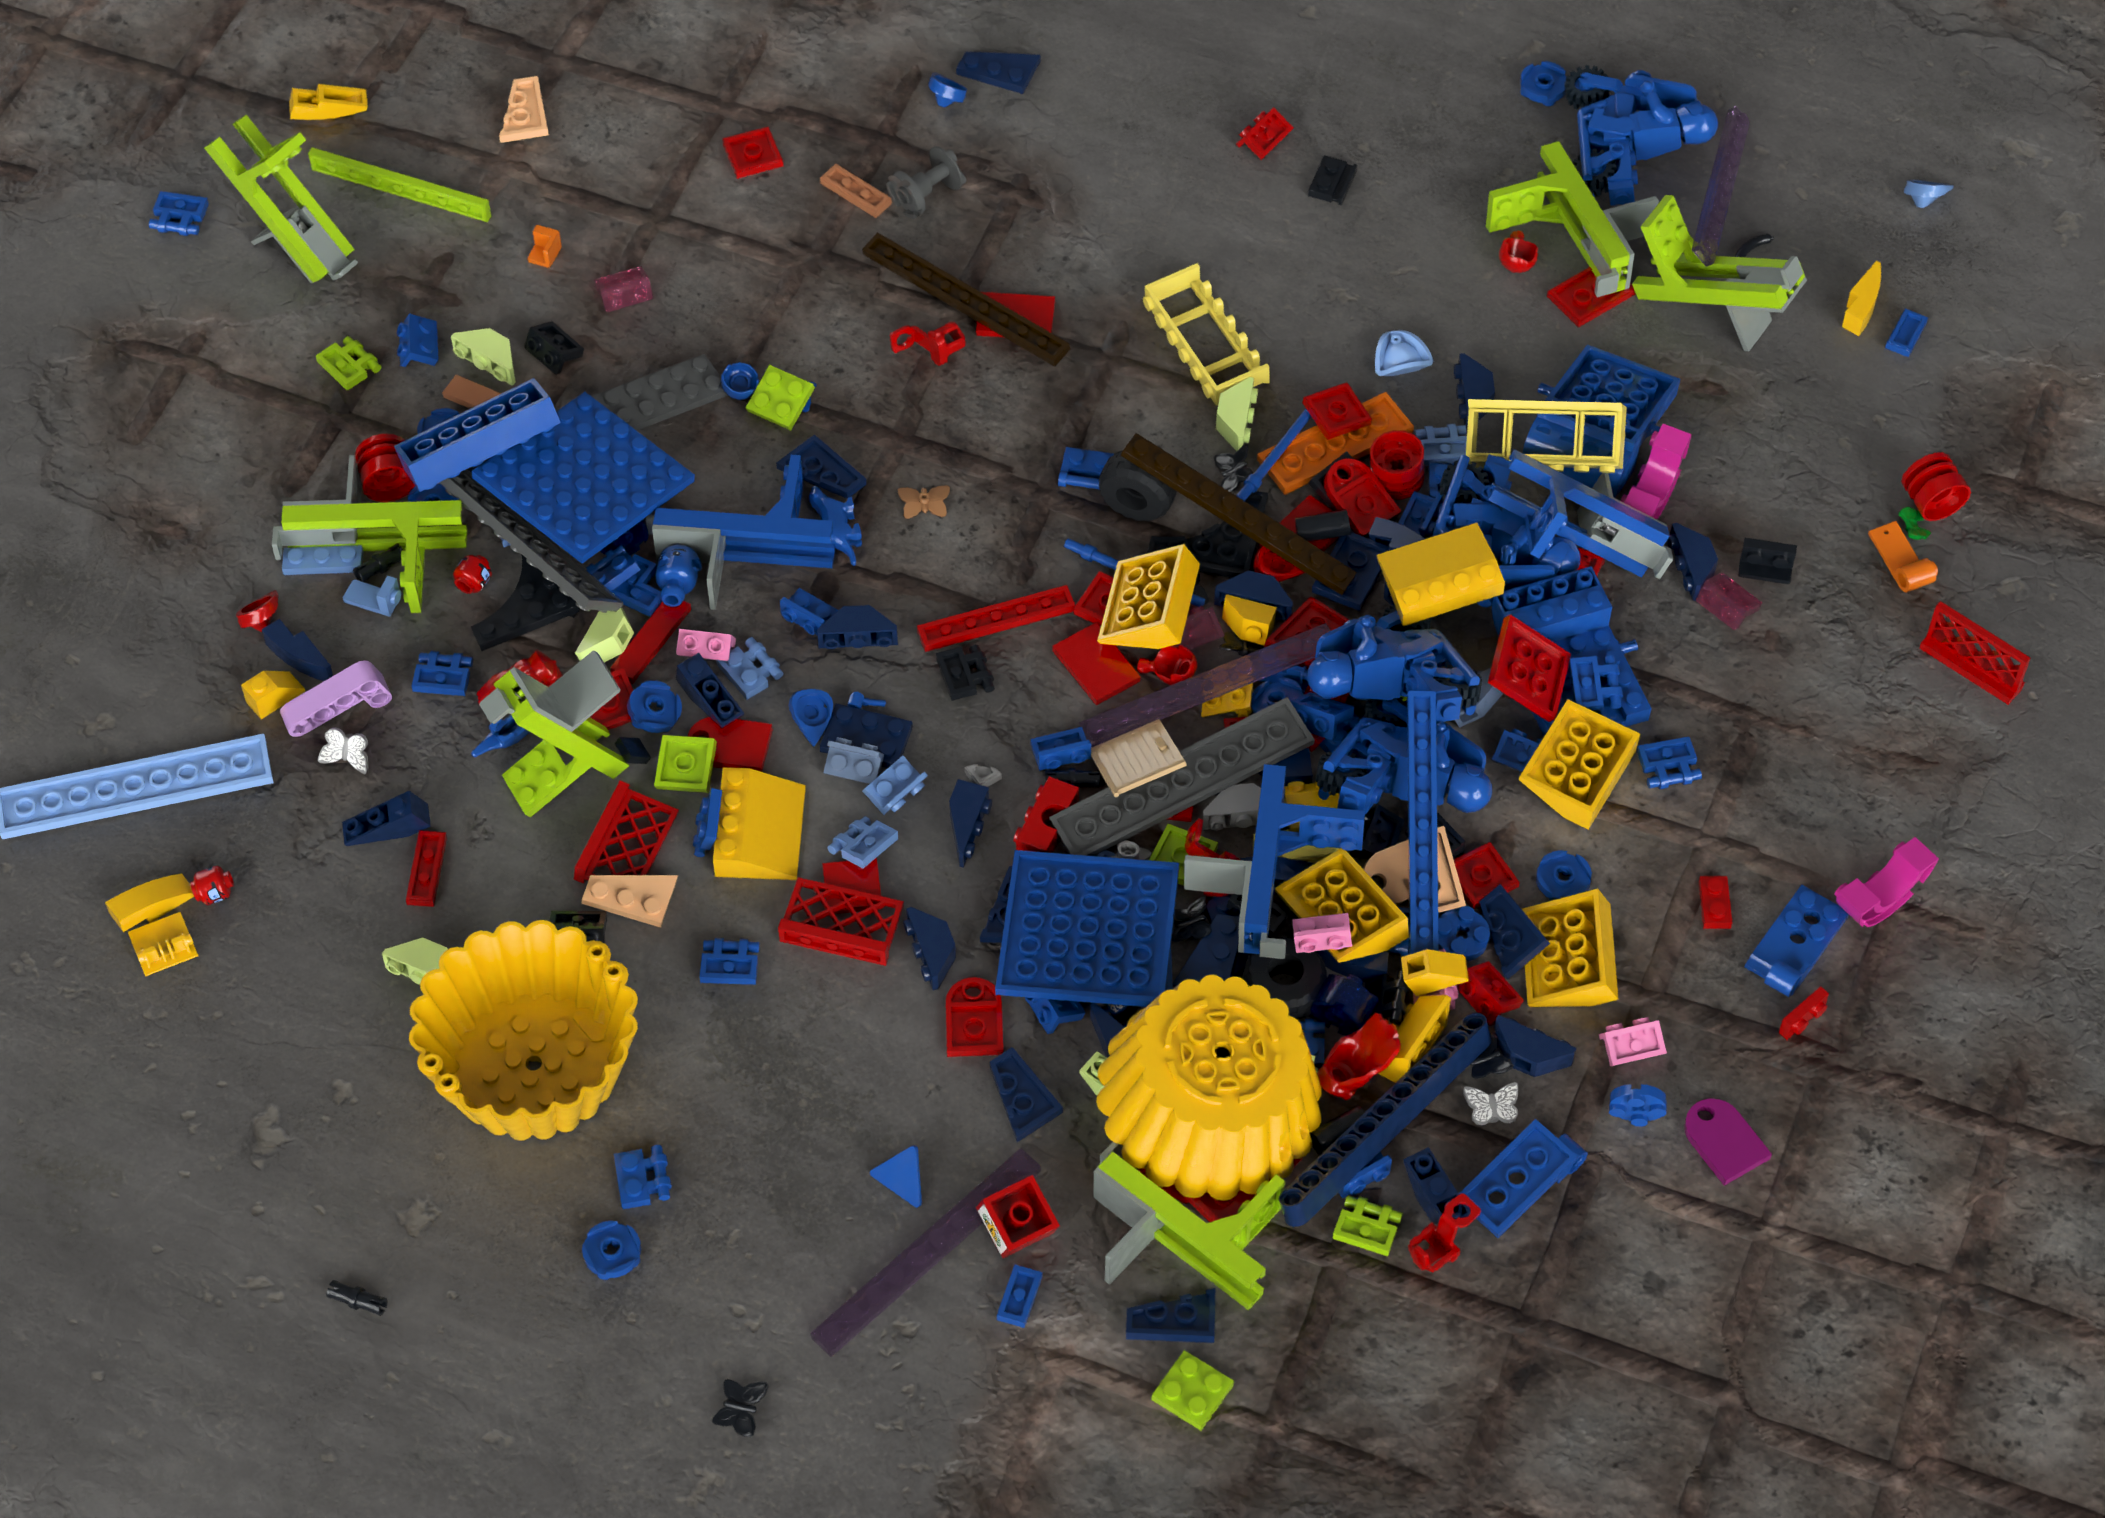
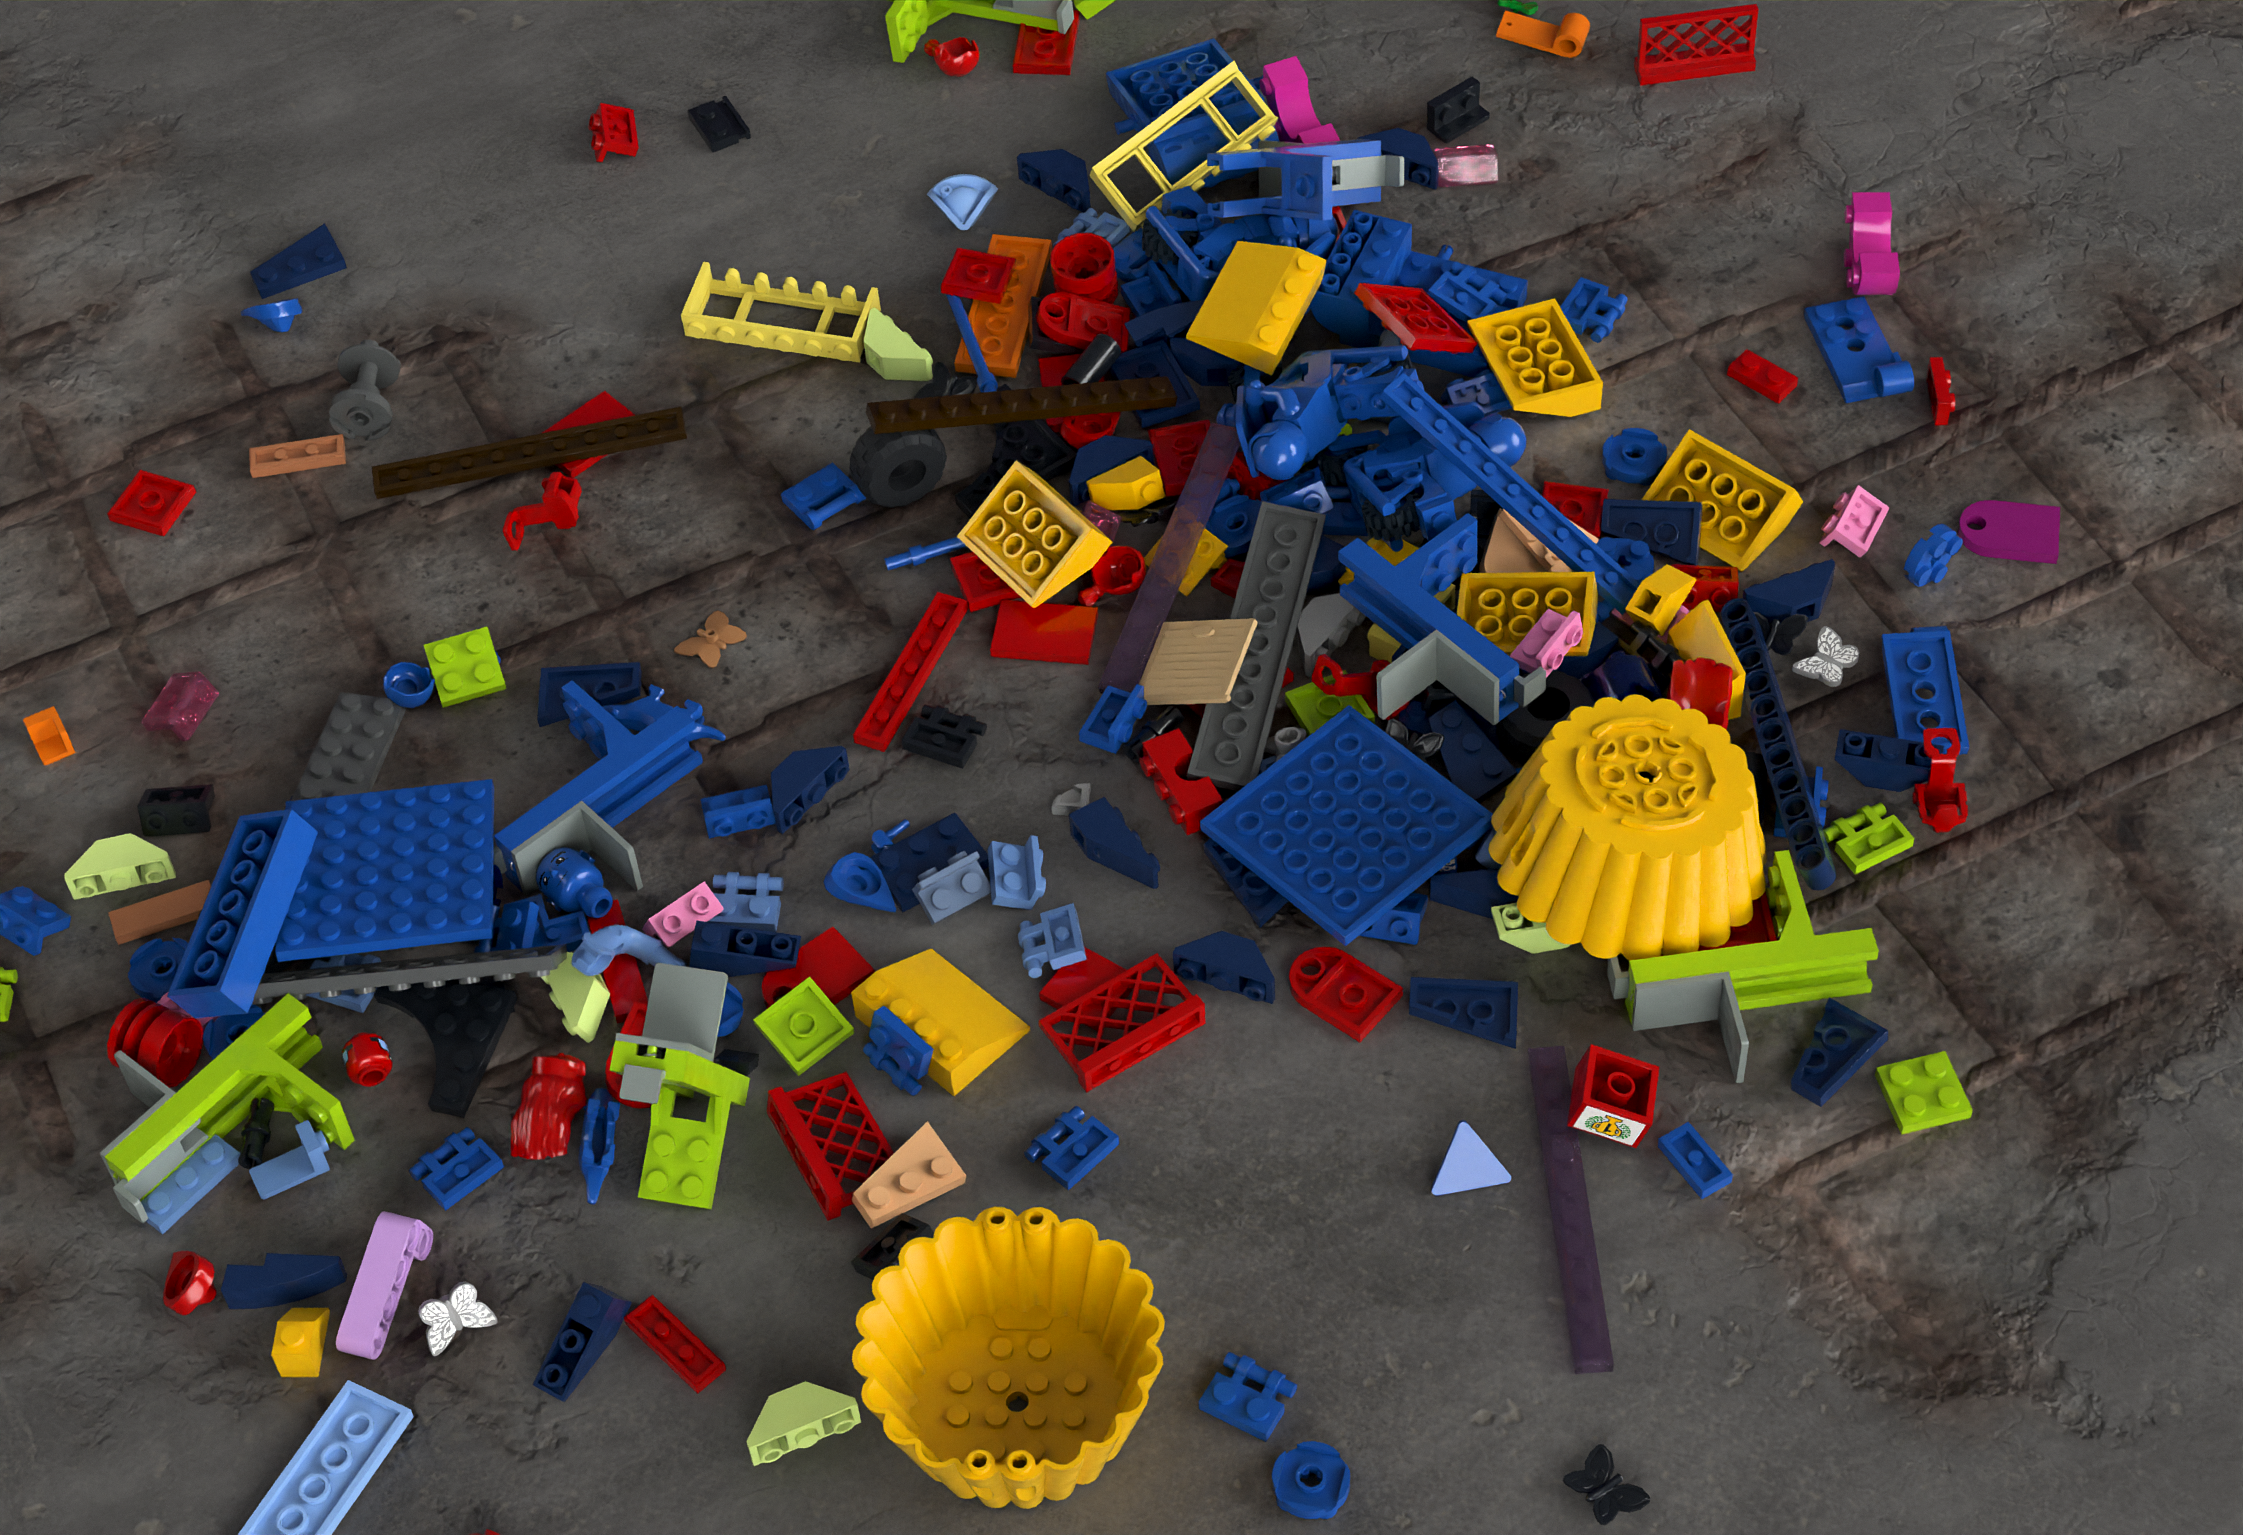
camera: 45 degrees left, 5 degrees down
none -> medium blue piece [571,924,687,976]

